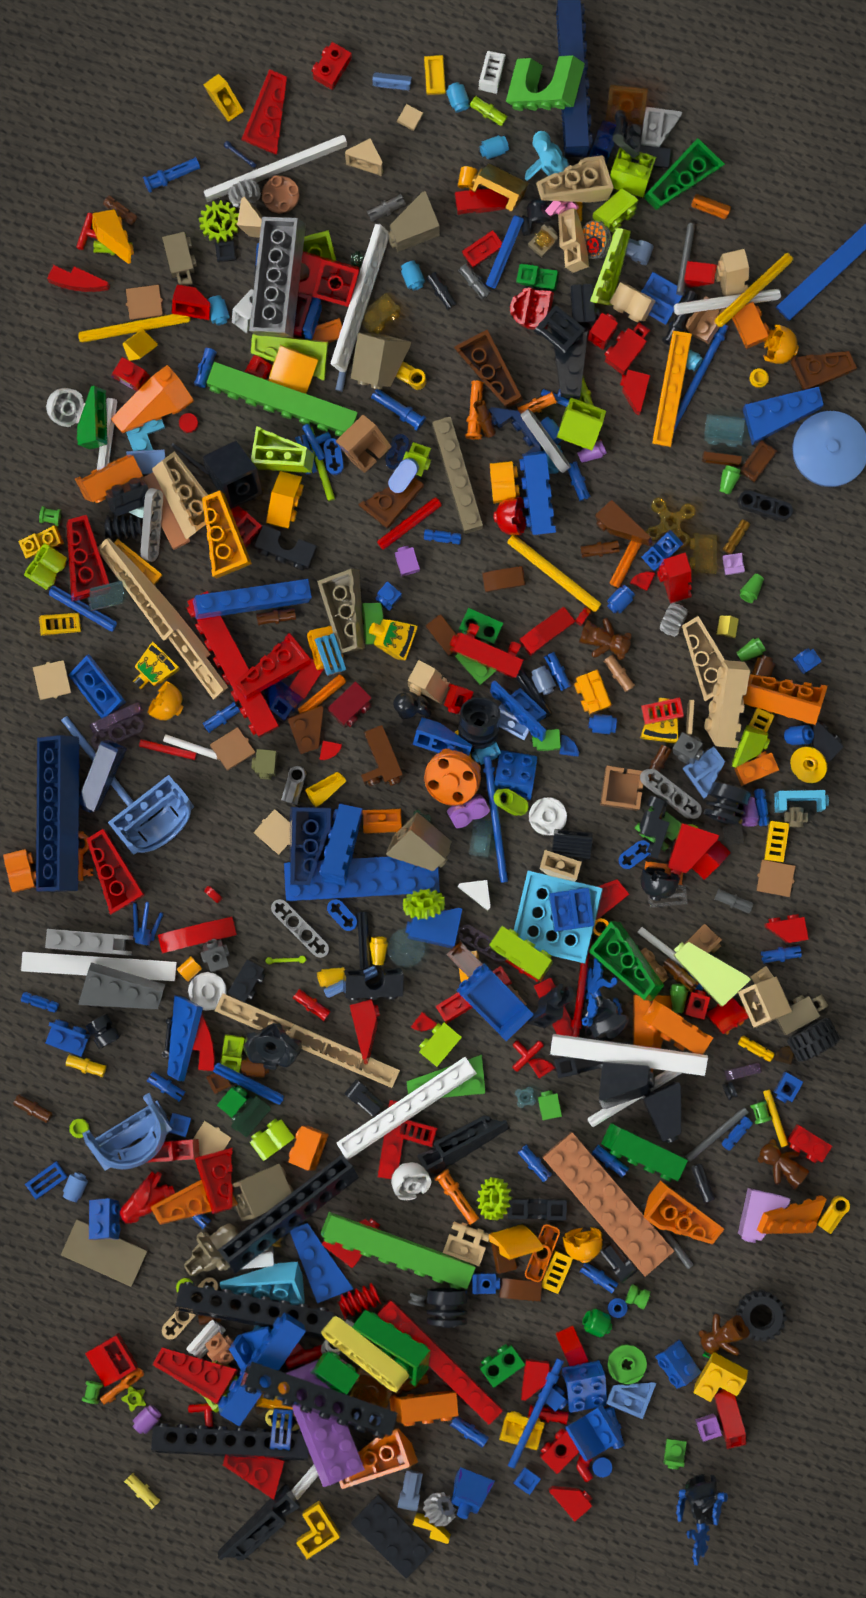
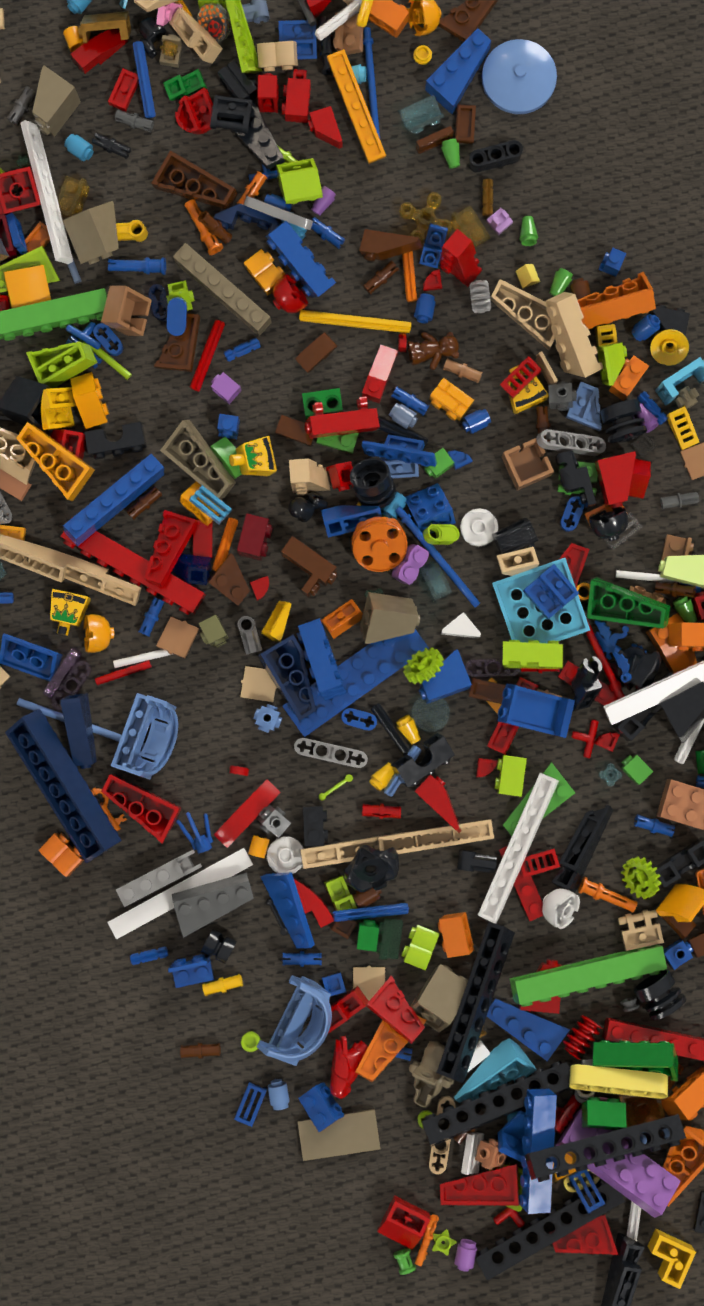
camera: 30 degrees left, 0 degrees up
none -> yellow slope [41,387,76,430]
none -> medium blue brick [253,704,282,733]

